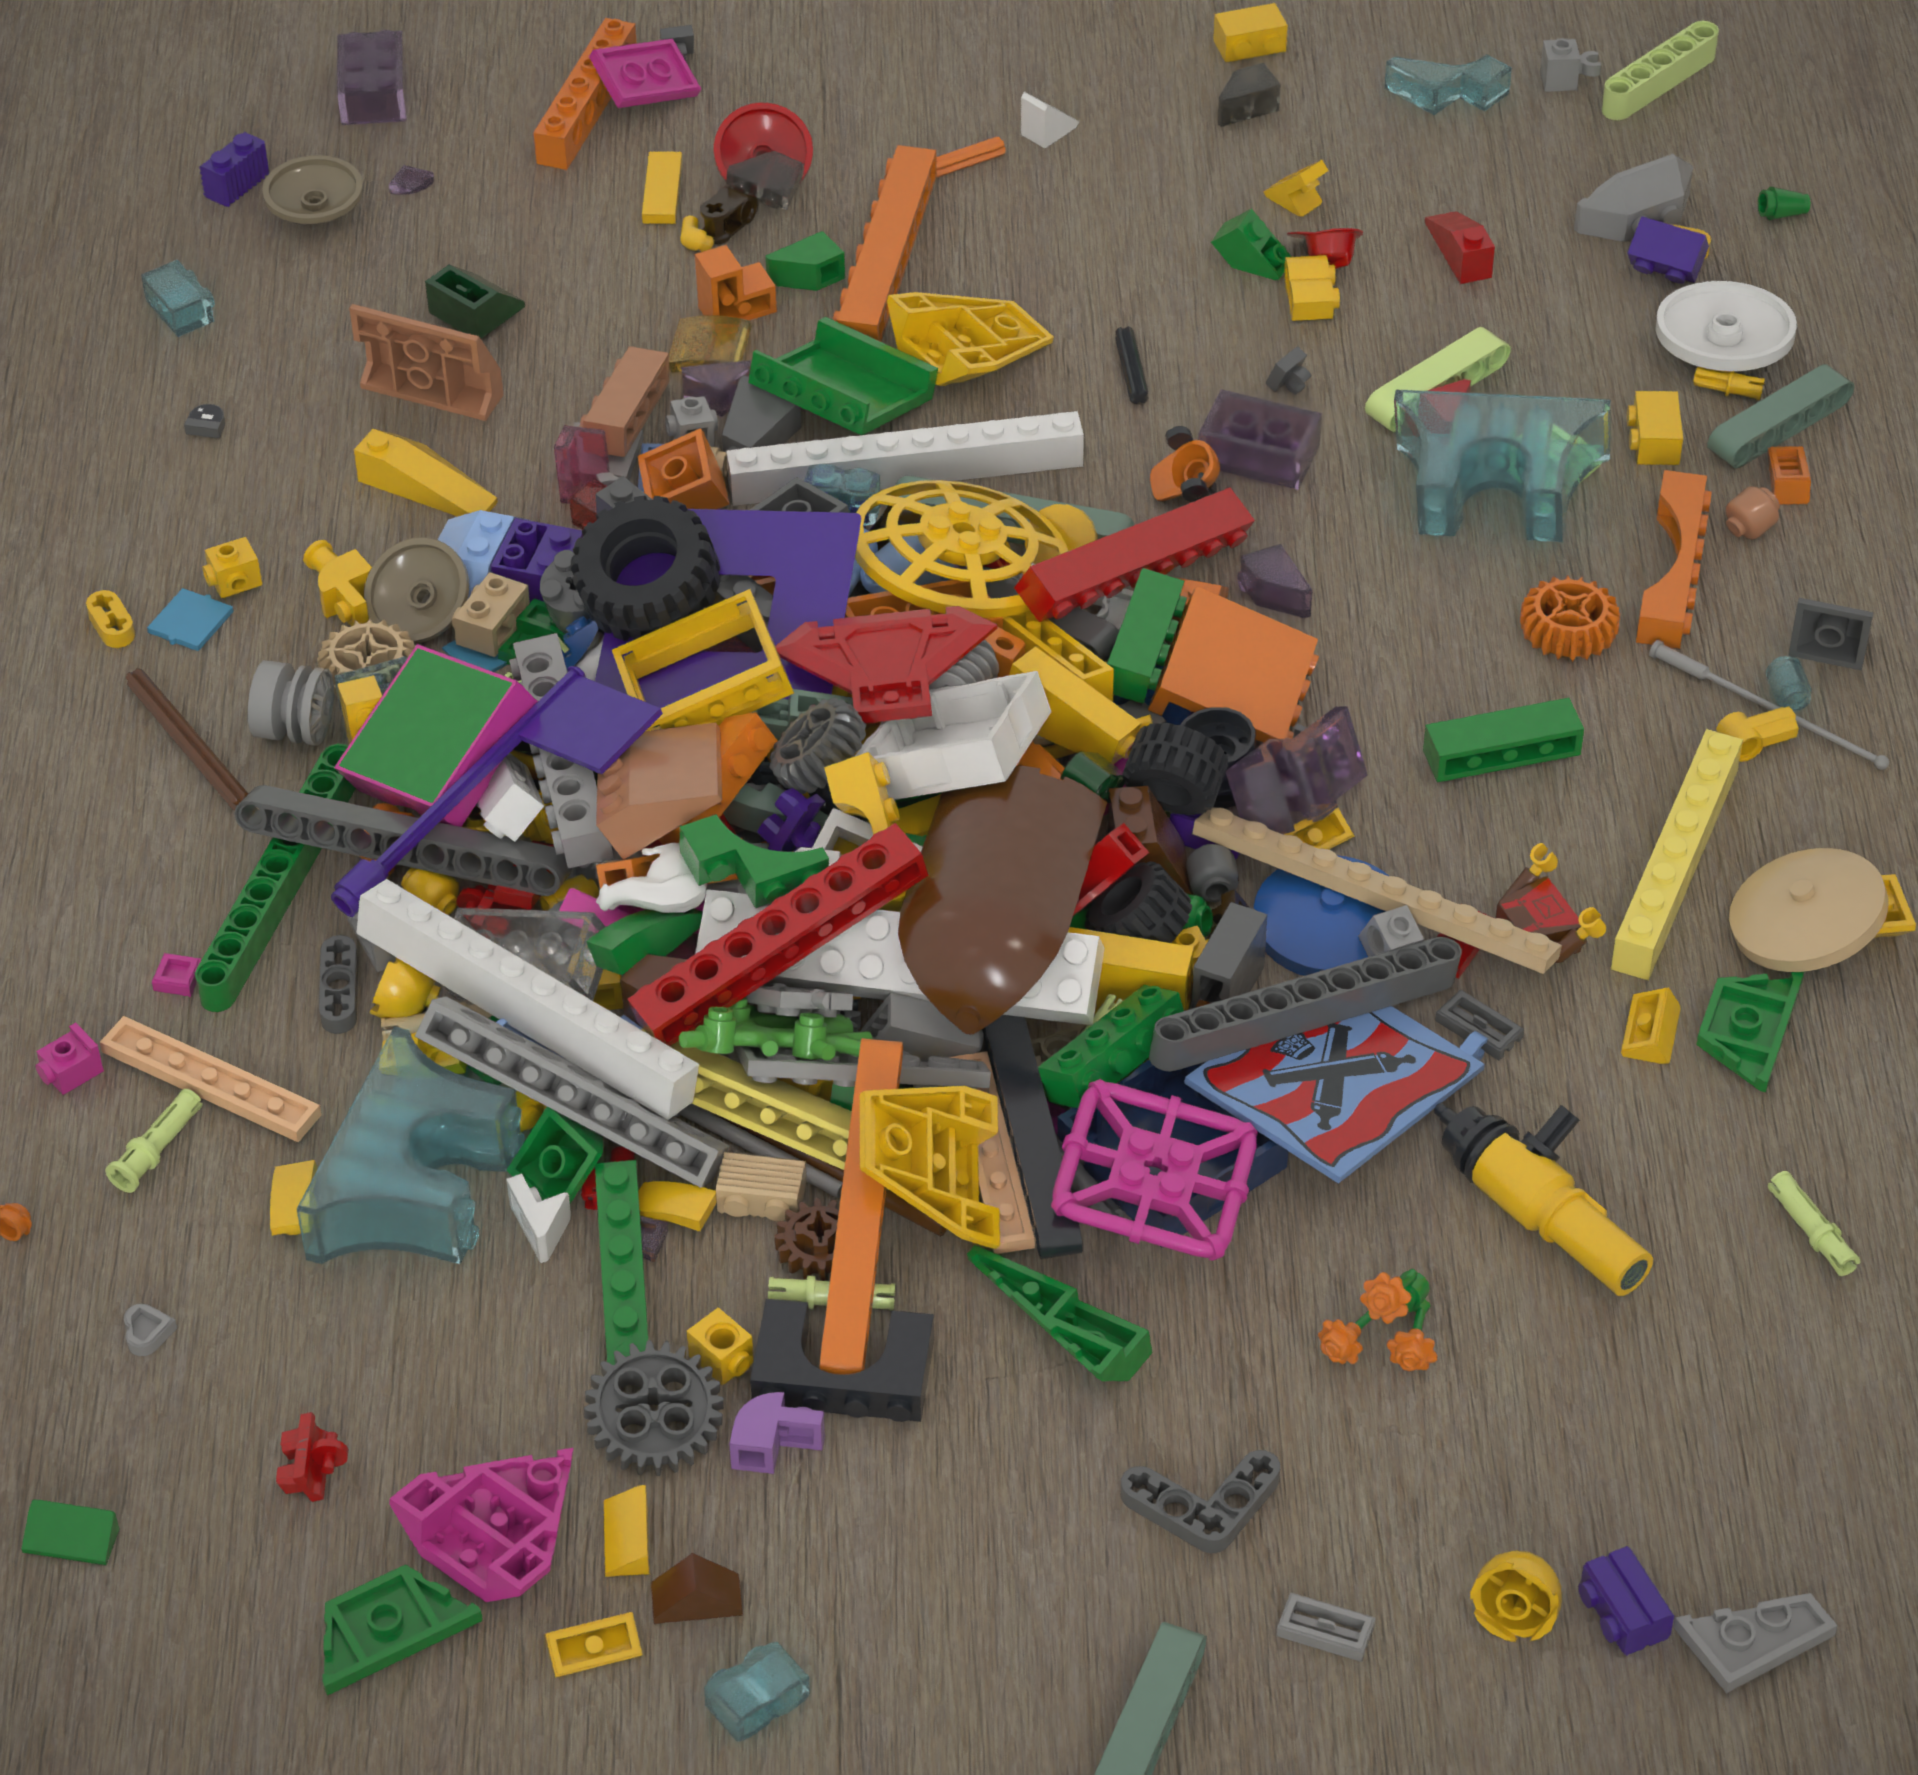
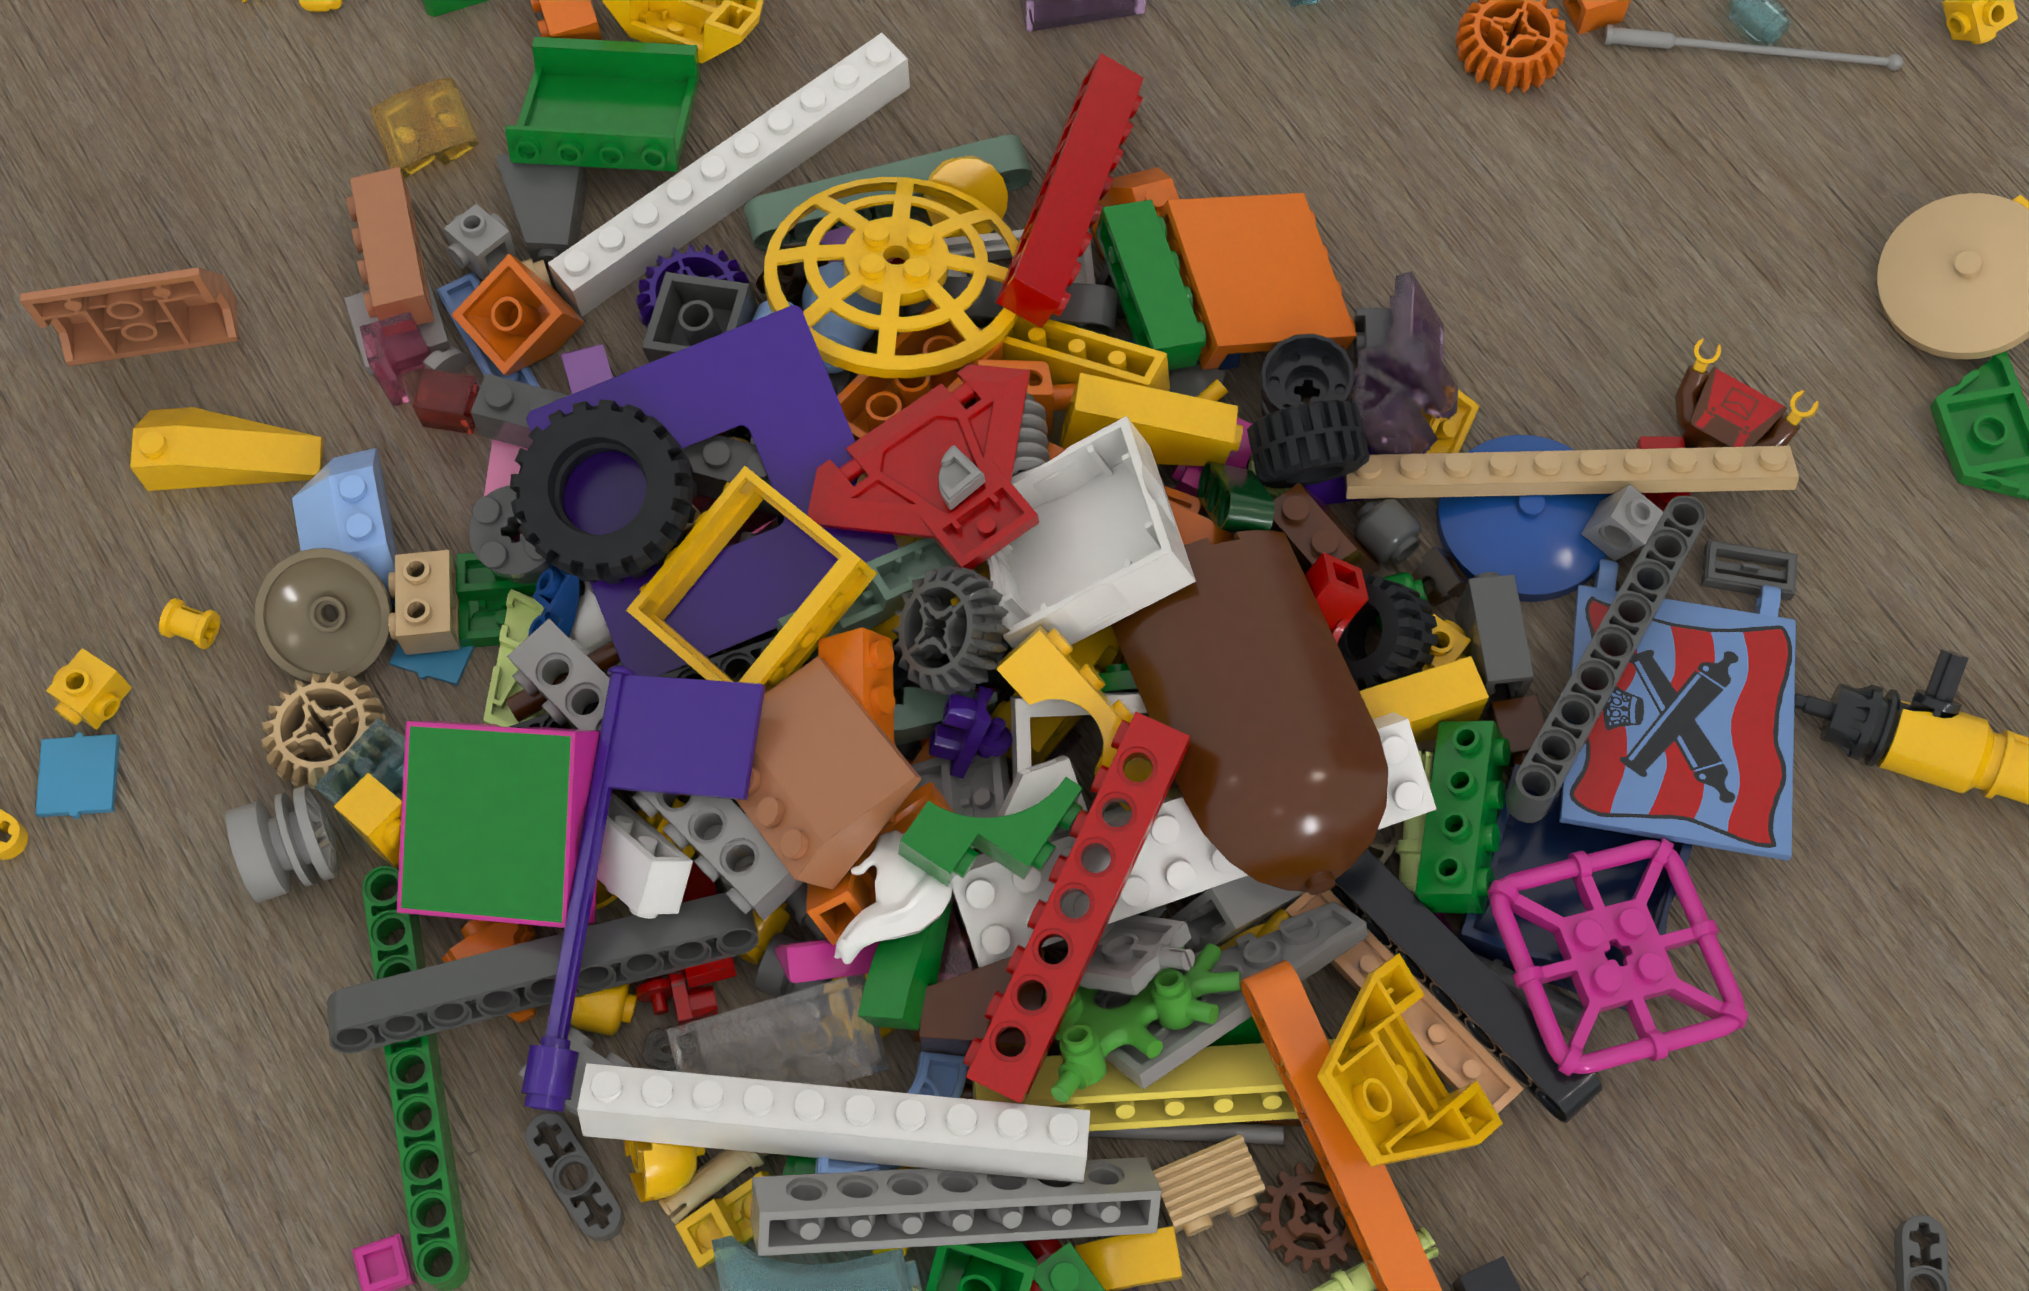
camera: 30 degrees left, 20 degrees up
reddish brown axle [126,668,249,811] -> none
yellow brick [318,549,372,626] -> none
dark green slope [425,264,525,339] -> none
dark purple slope [491,518,583,603] -> none
slope [681,360,751,417] -> none
orange brick [695,245,777,331] -> none
clear light blue brick [804,464,881,525] -> none
green wedge [967,1245,1153,1381] -> none
orange cap [1150,426,1220,502] -> none
clear purple slope [1237,544,1313,618] -> none
orange plant [1318,1269,1438,1372] -> none
green brick [1423,698,1584,783] -> none
light yellow brick [1611,729,1743,981] -> none
yellow slope [1621,987,1681,1064] -> none
yellow piece [1716,707,1799,762] -> none
none -> light grey tile [938,445,986,511]

